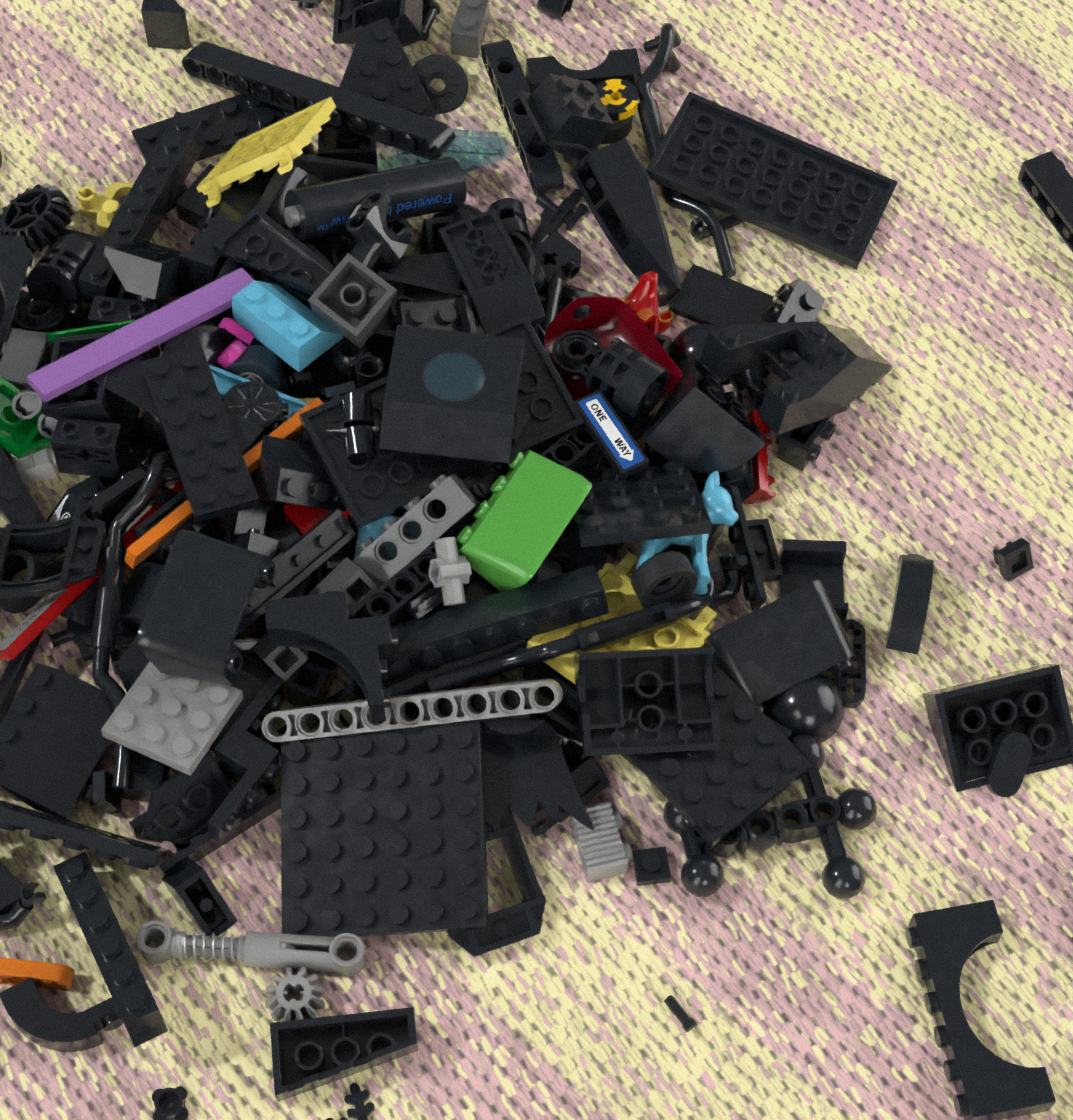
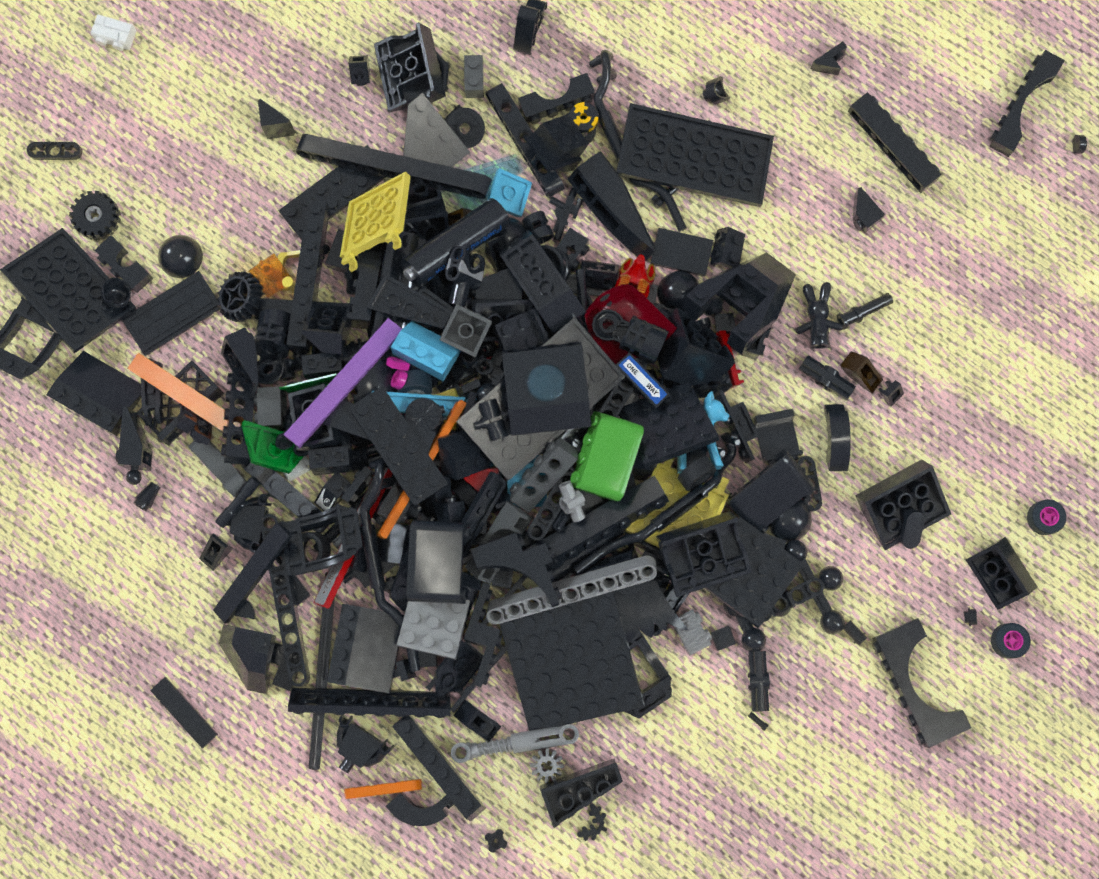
camera: 10 degrees left, 20 degrees up
none -> clear orange piece [248,253,294,298]
none -> medium azure tile [487,168,532,218]
none -> black piece [703,76,730,105]
none -> black piece [748,651,770,712]
none -> black animal [796,282,843,349]
none -> black piece [799,355,856,401]
none -> black slope [811,41,847,75]
none -> black pin [837,293,893,330]
none -> dark brown slope [840,351,883,394]
none -> black pin [843,620,867,645]
none -> black slope [853,187,885,233]

